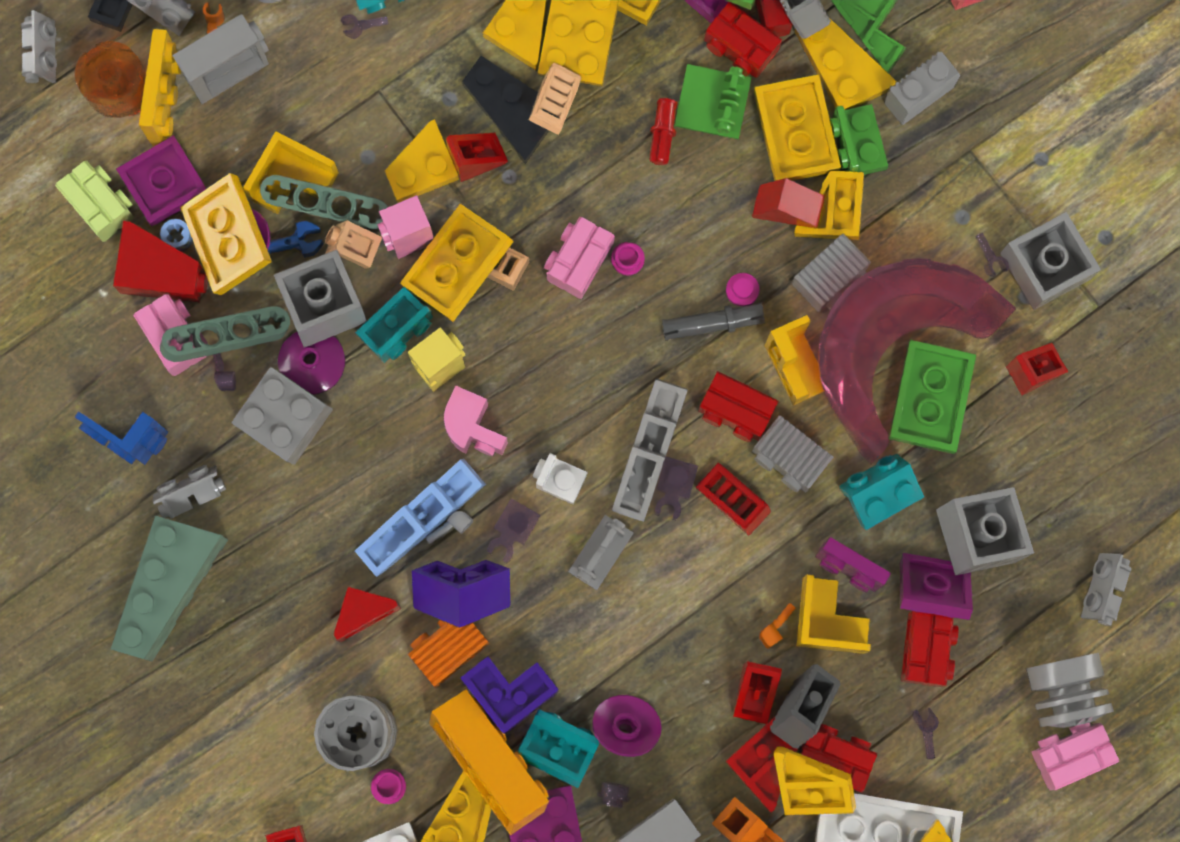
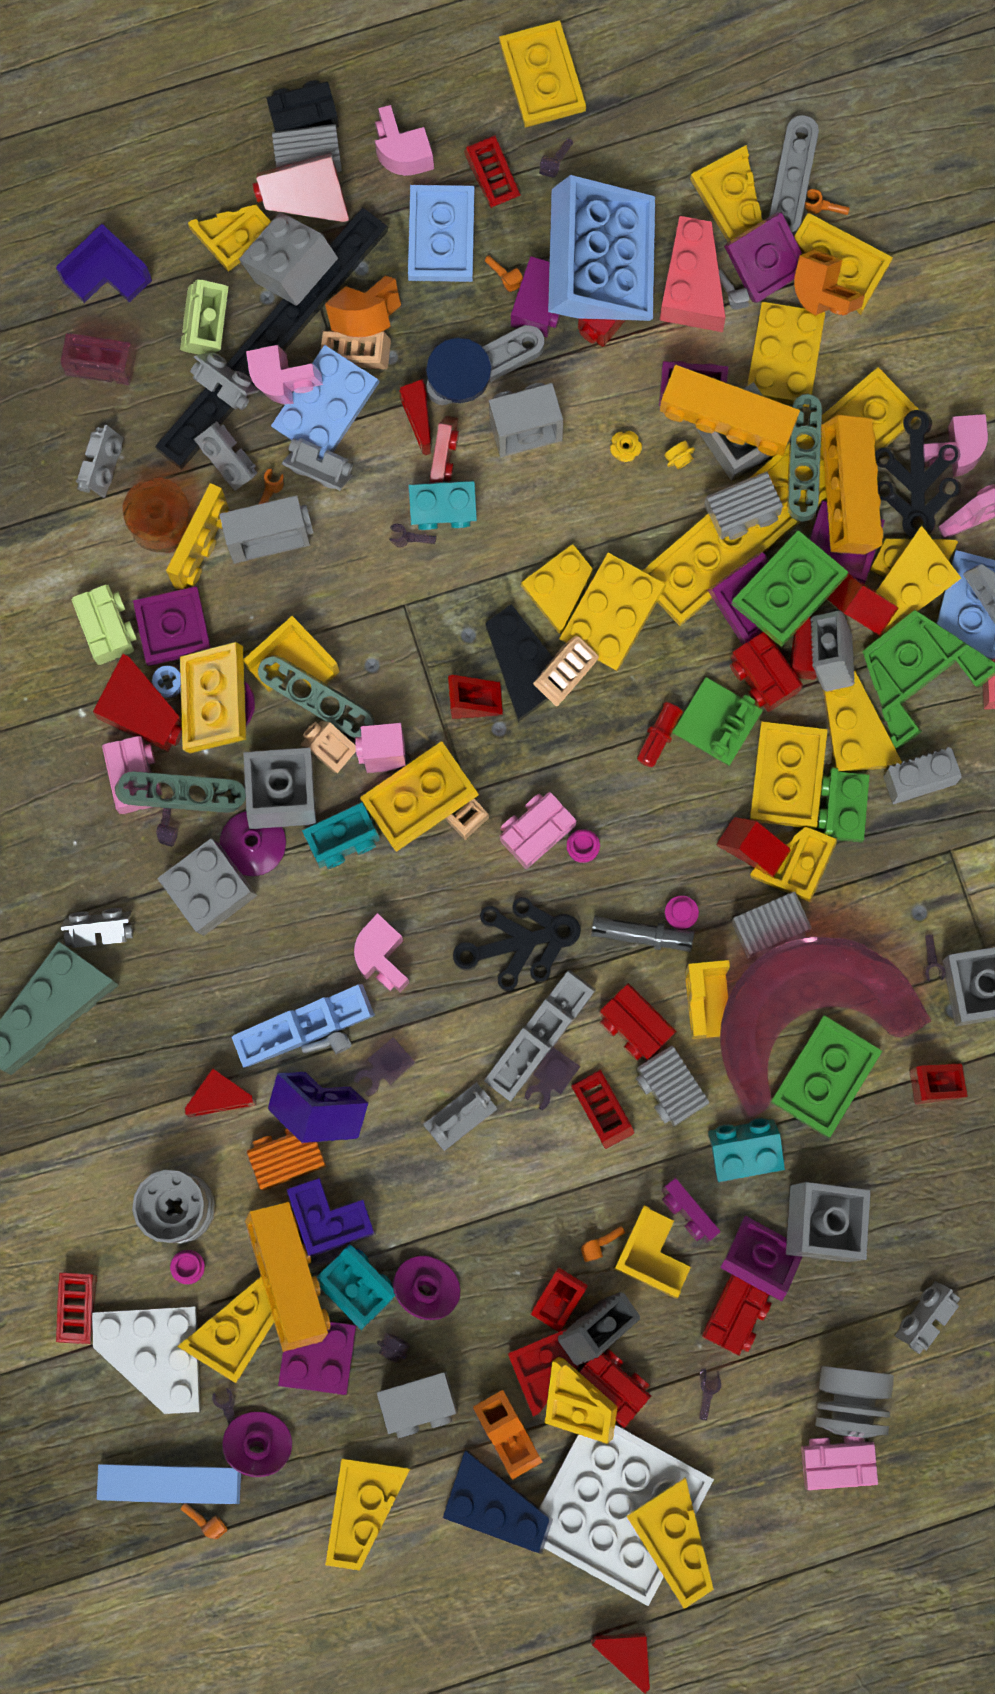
camera: 25 degrees right, 0 degrees up
blue bracket [75,411,168,465] -> none
blue bar [268,221,324,258] -> none
yellow wing [385,119,459,203] -> none
light yellow brick [408,327,465,392] -> none
white bracket [533,453,587,505] -> none
none -> black plant [453,897,581,992]

